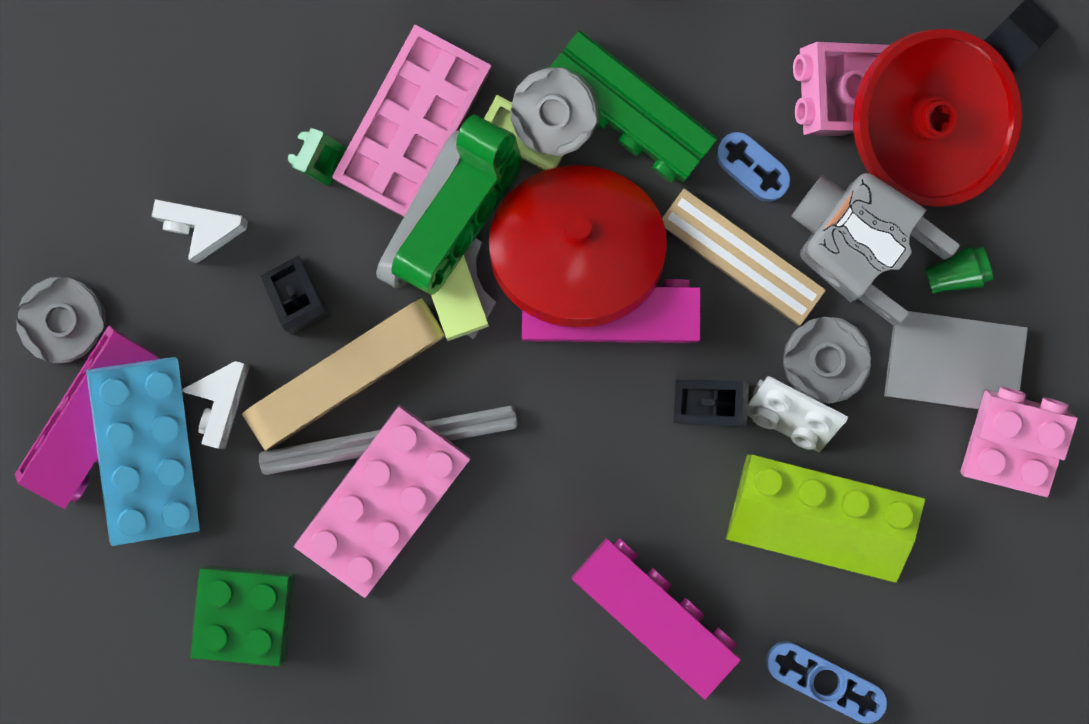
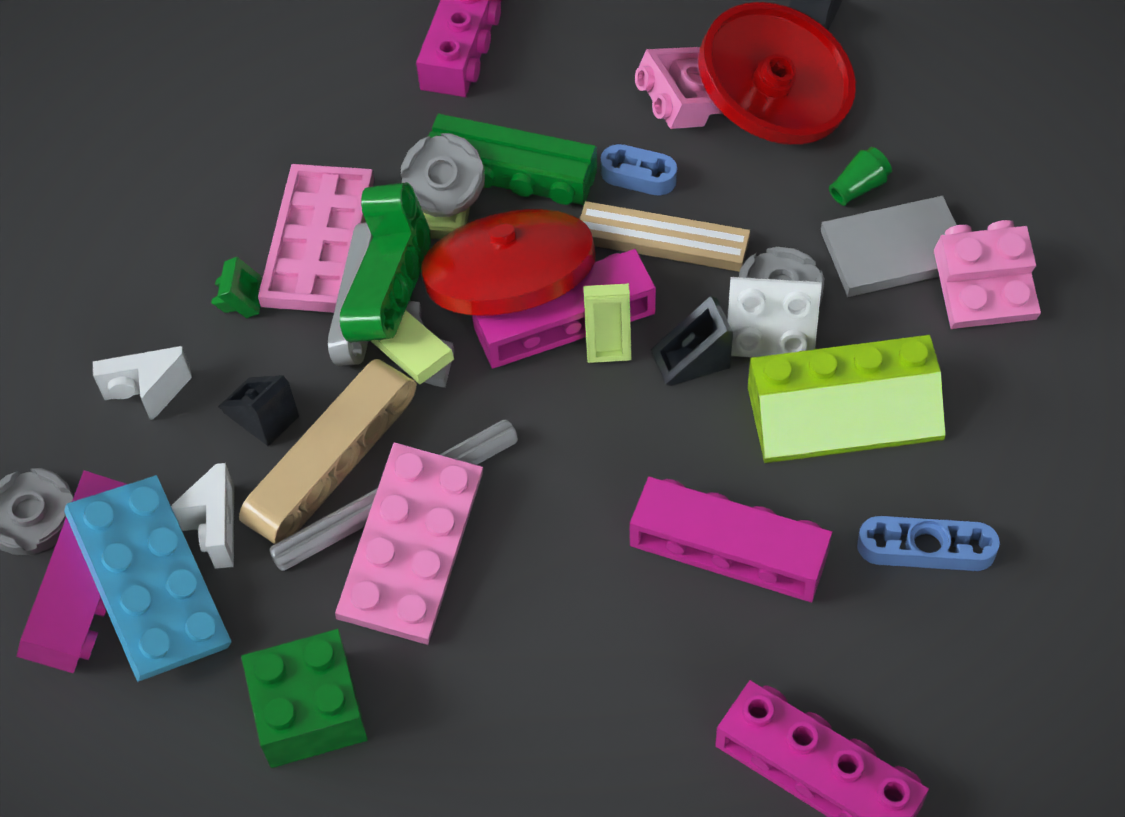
camera: 20 degrees left, 30 degrees down
light grey piece [791,173,960,326] -> none
none -> yellowish green tile [583,283,631,363]

